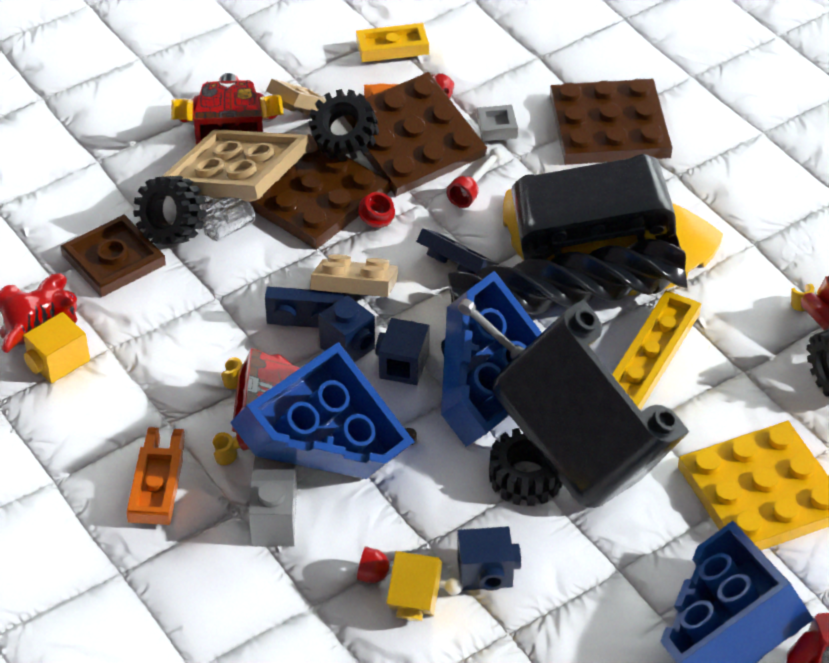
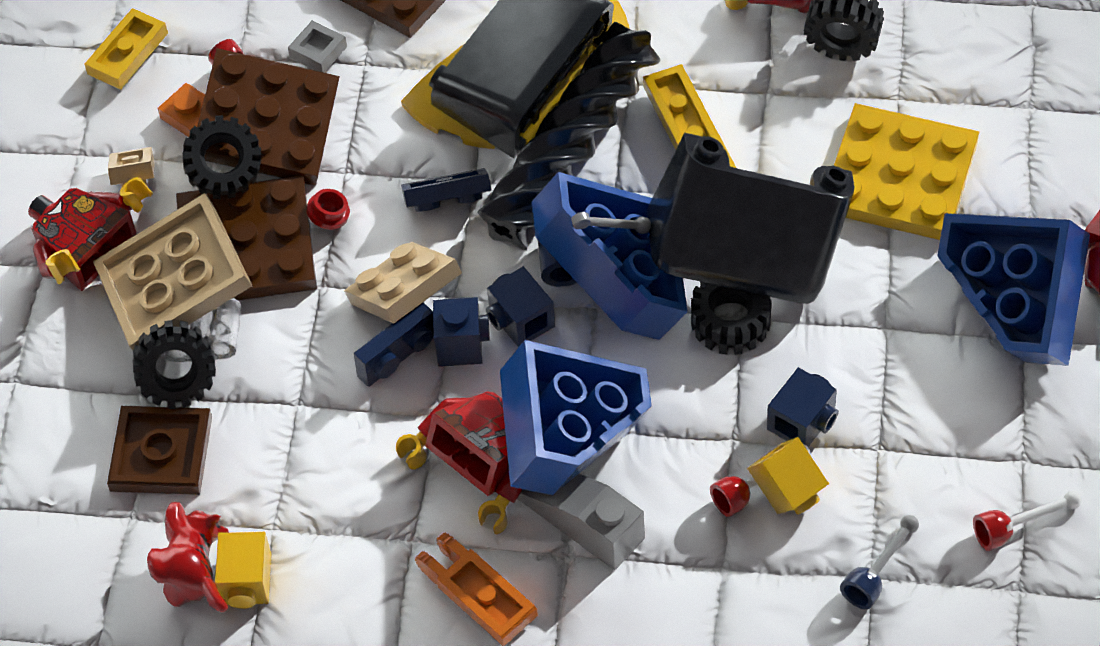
camera: 45 degrees left, 10 degrees up
red hinge [446,147,504,208] -> none

